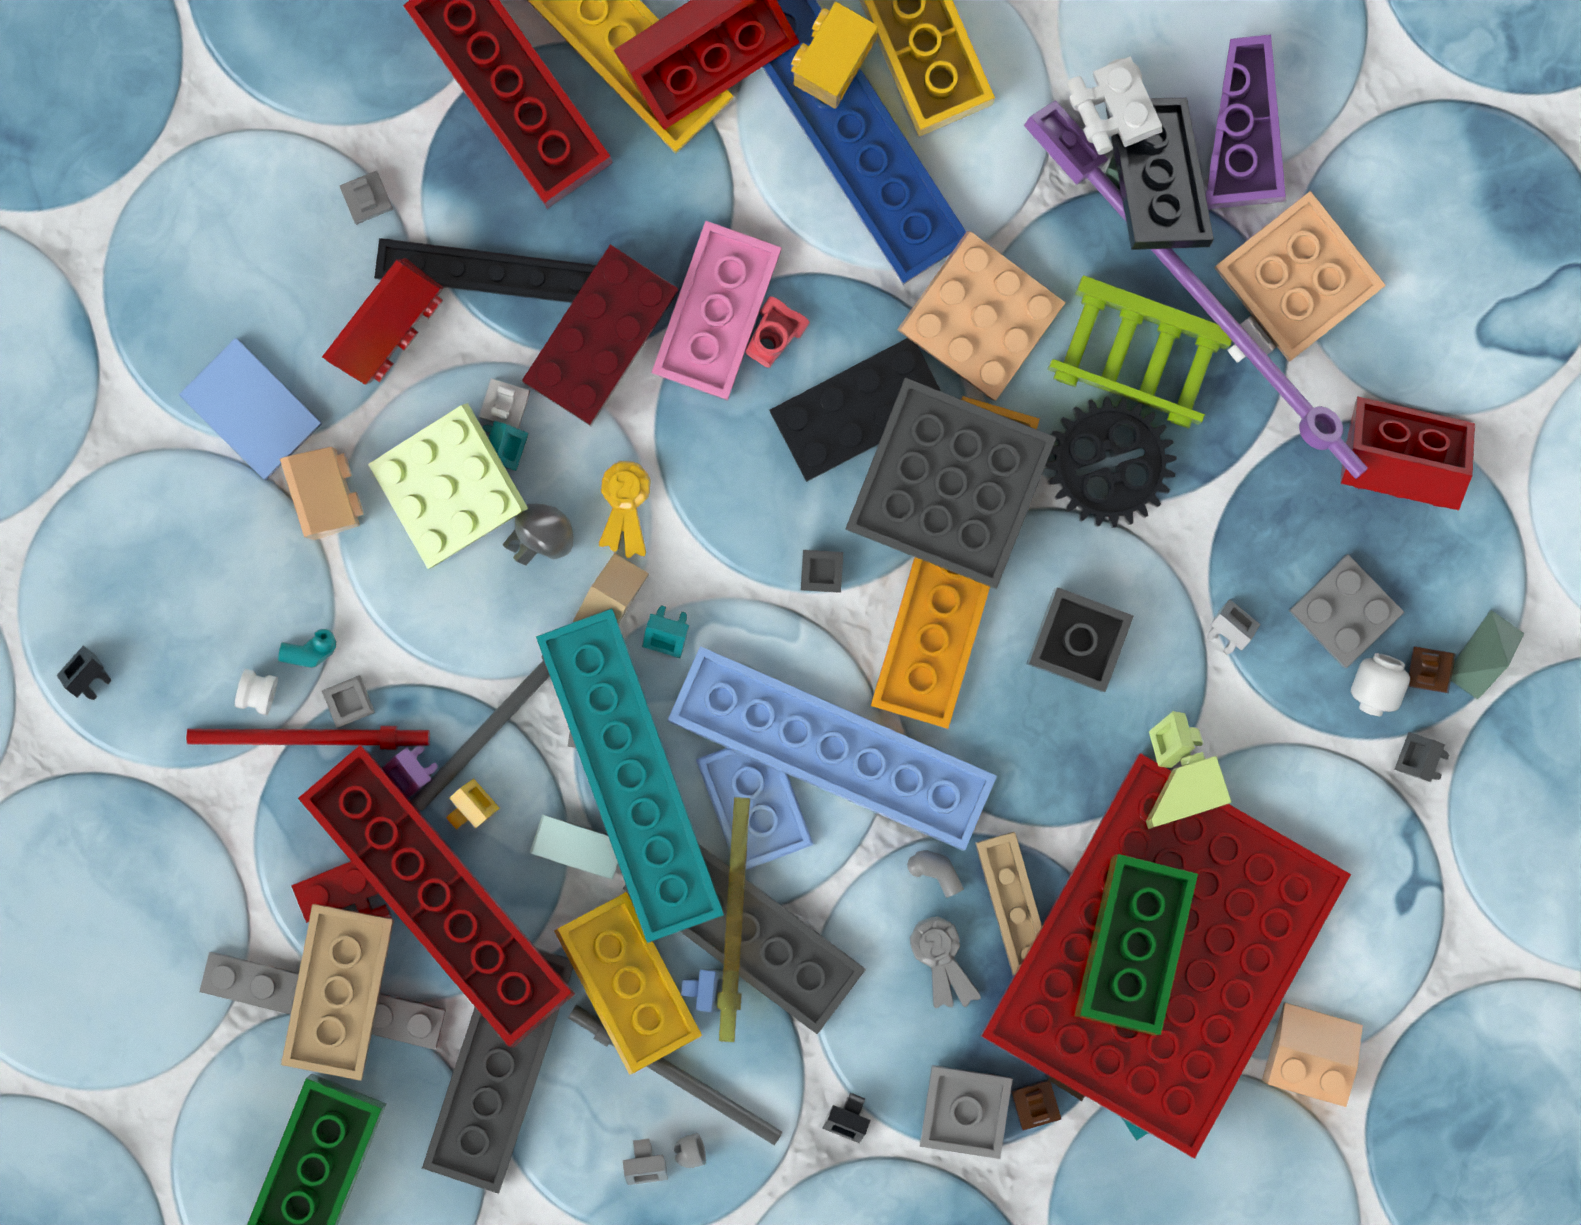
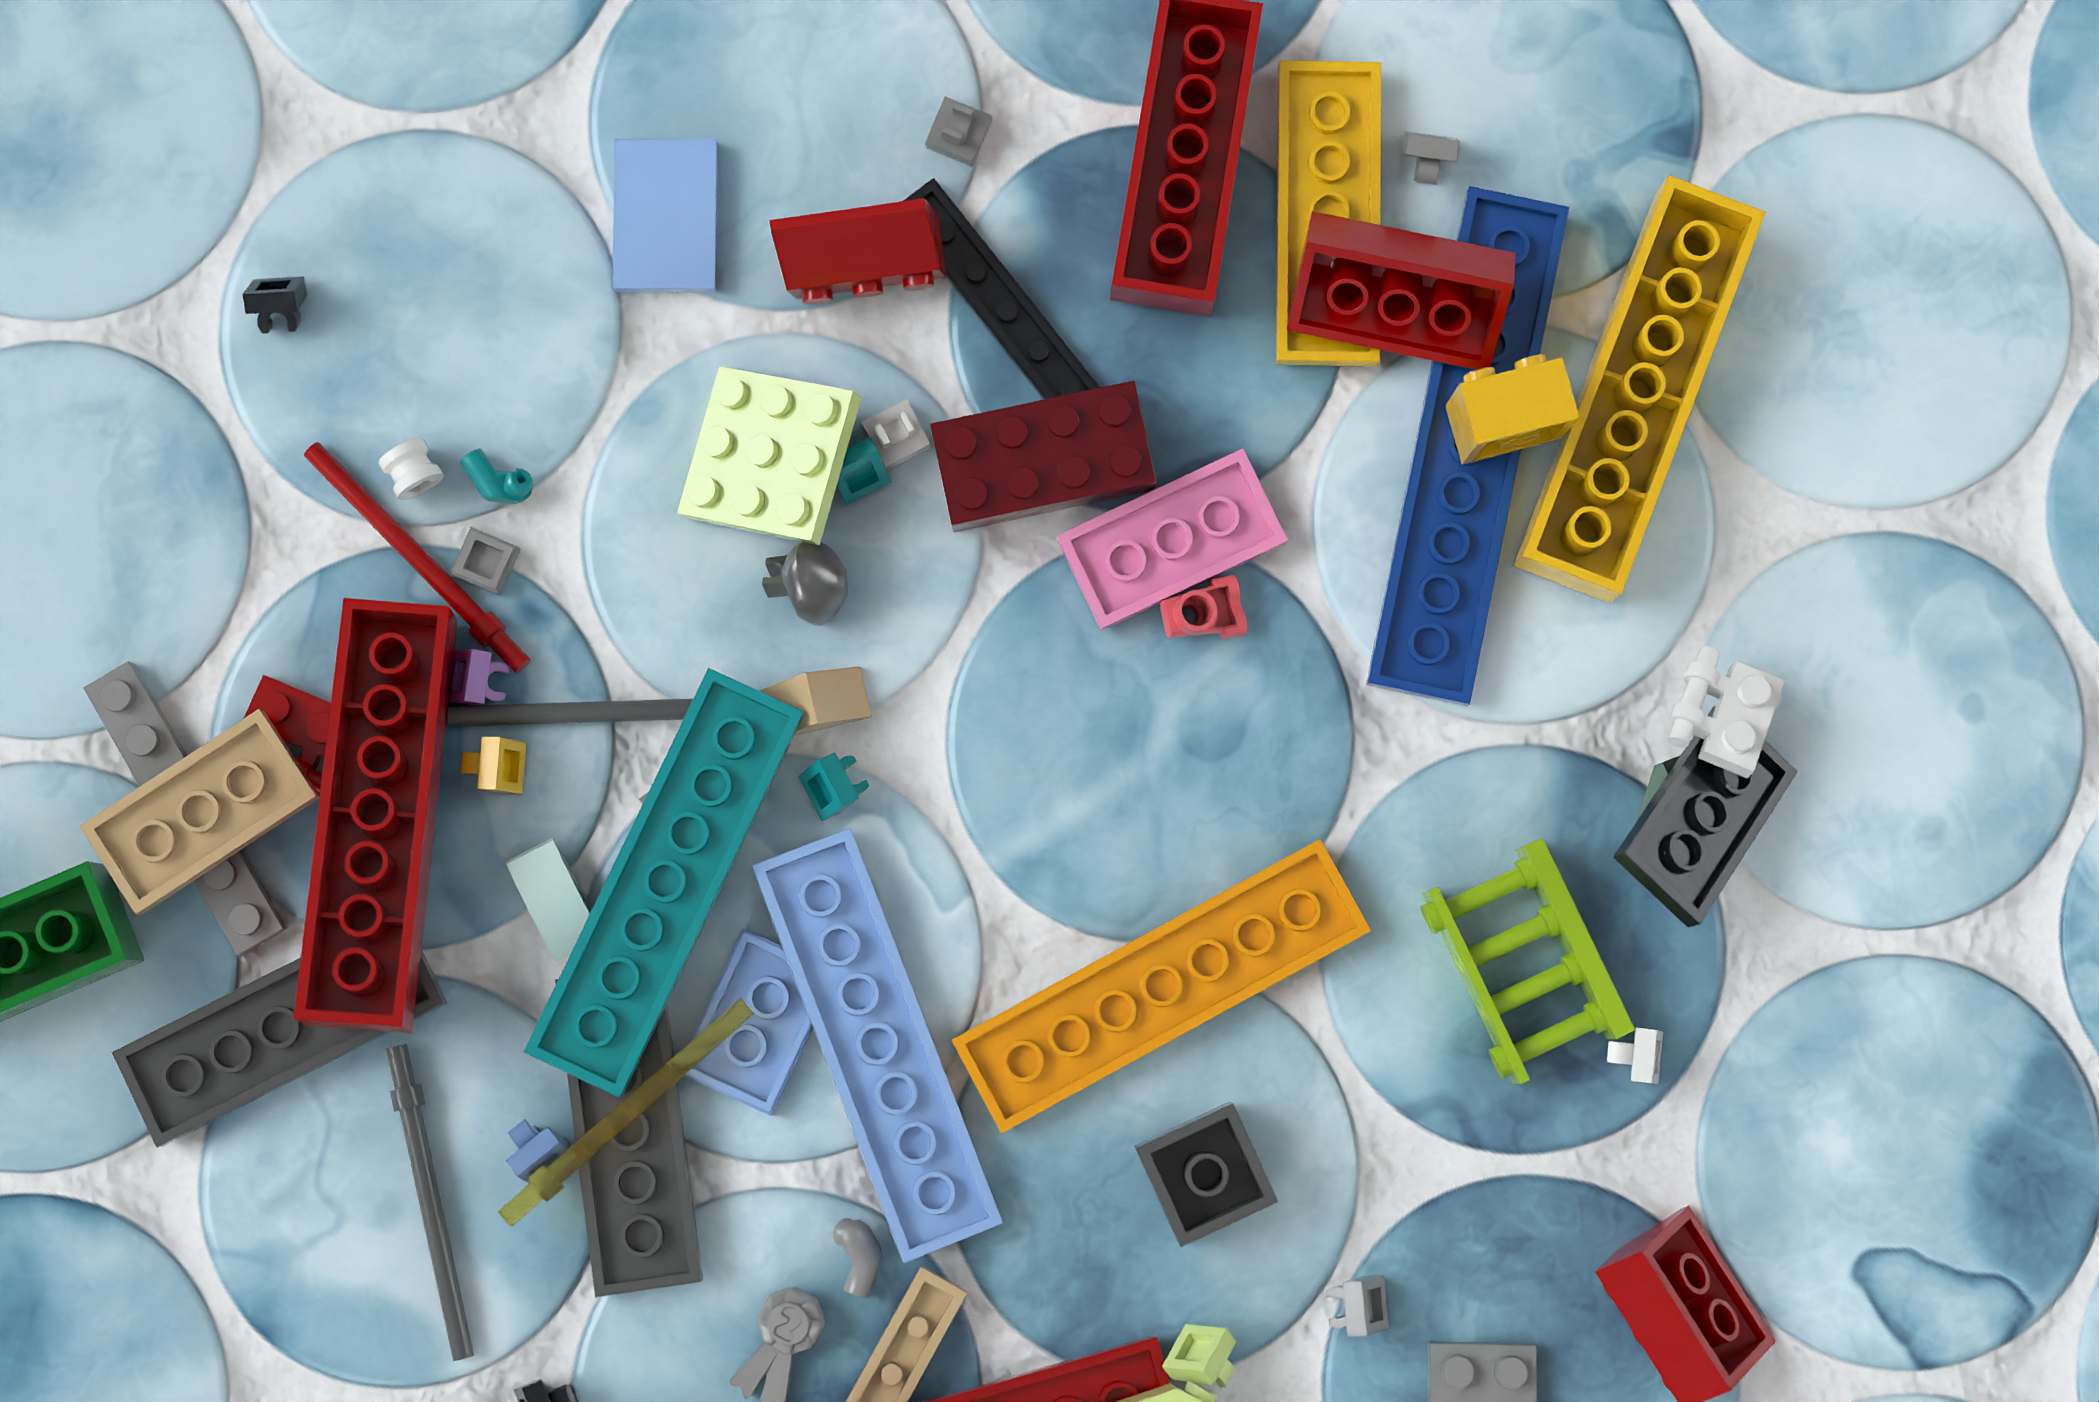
camera: 40 degrees right, 5 degrees down
light nougat slope [280,447,364,540] -> none
yellow plate [554,892,702,1075] -> none
yellow piece [599,461,651,558] -> none
light grey tile [623,1138,668,1185] -> none
light grey hinge [674,1133,706,1168] -> none
black plate [769,338,941,482] -> none
dark grey plate [801,550,843,593] -> none
dark grey plate [845,378,1056,589] -> none
light nougat plate [897,231,1066,401] -> none
medium lavender bar [1024,100,1368,479] -> none
black gear [1045,396,1177,528] -> none
medium lavender wedge [1206,34,1286,210] -> none
light nougat plate [1214,191,1386,362] -> none

